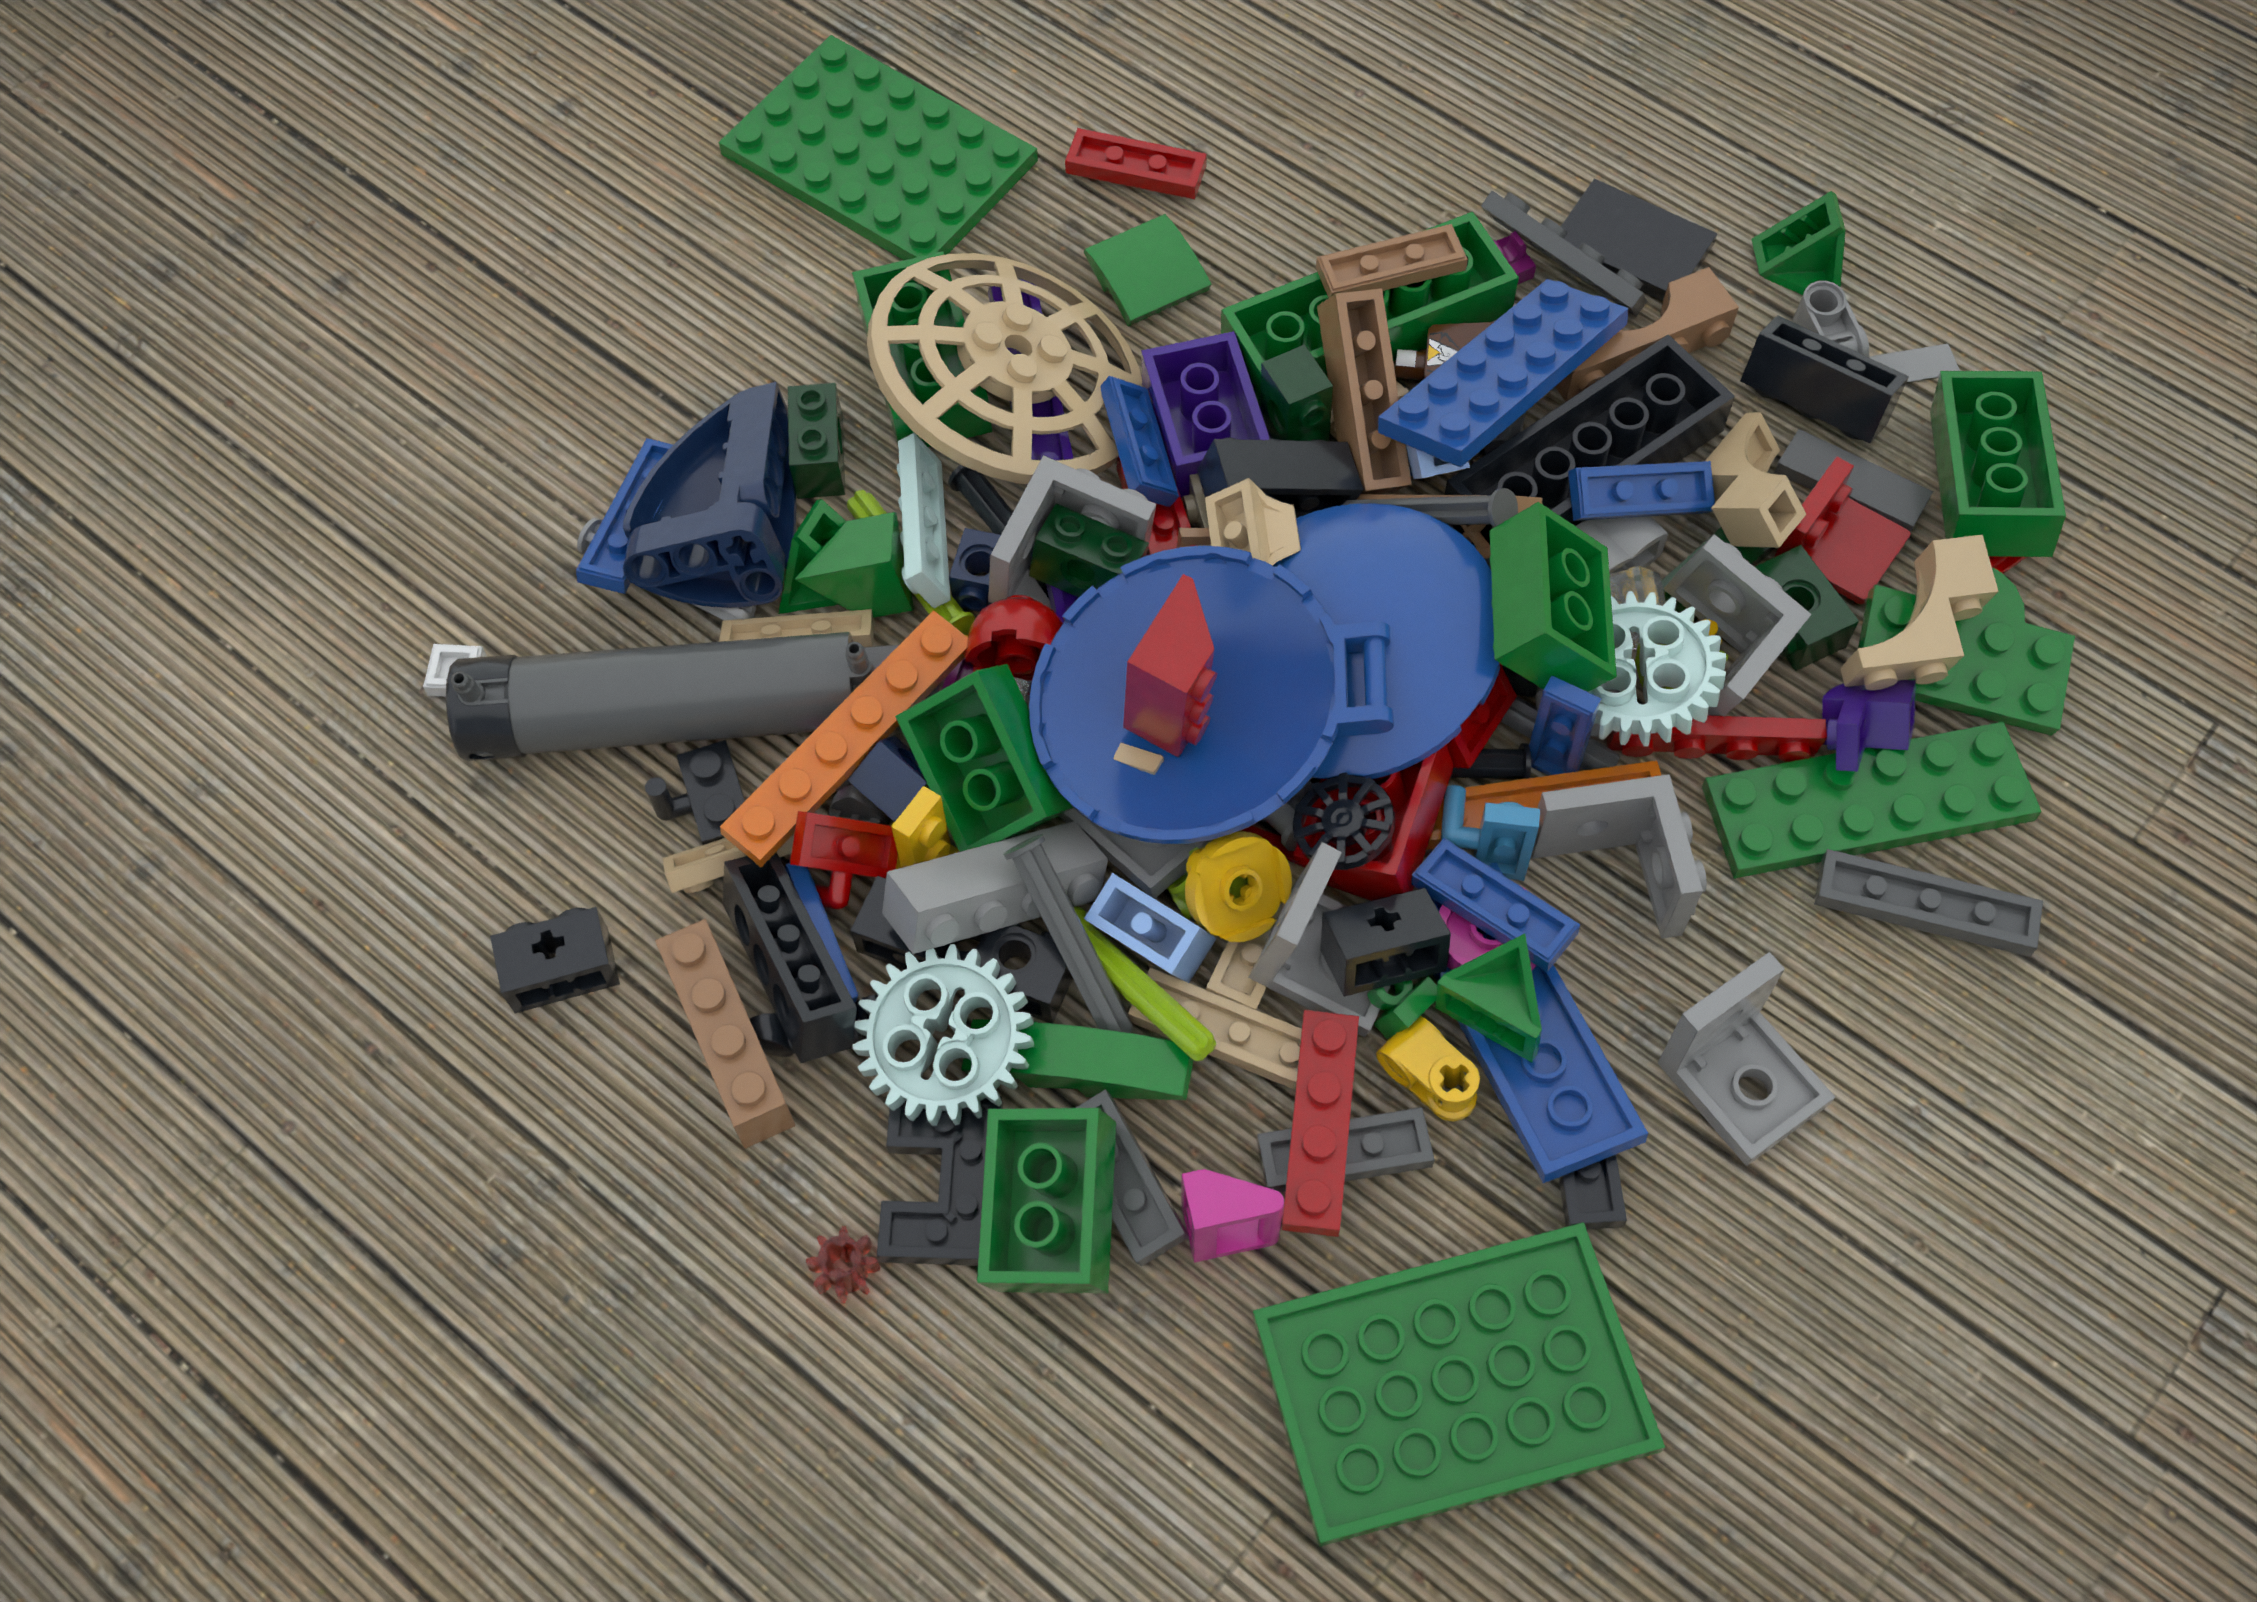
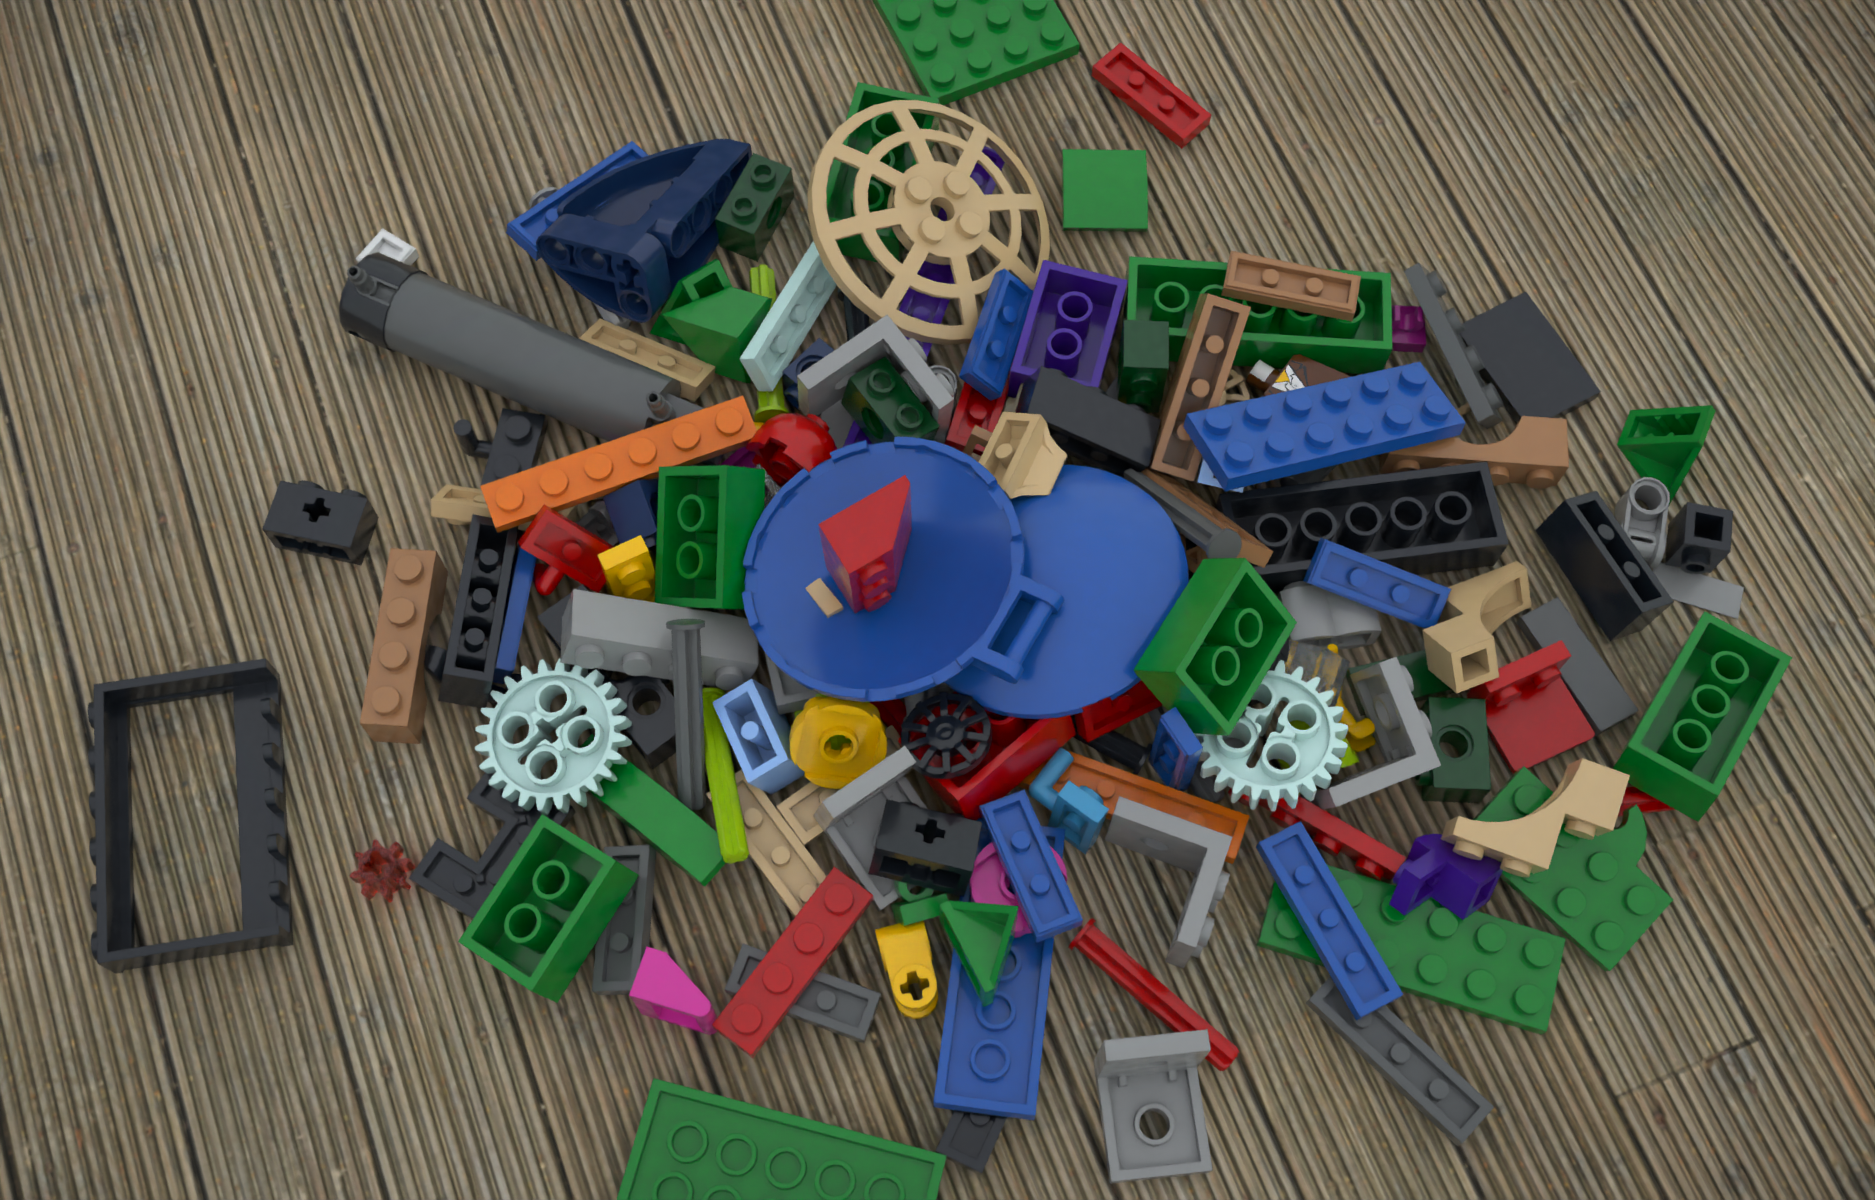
camera: 25 degrees right, 5 degrees up
none -> black window [88,658,293,974]
none -> red axle [1068,918,1239,1071]
none -> blue plate [1256,821,1403,1021]
none -> black brick [1665,502,1733,574]

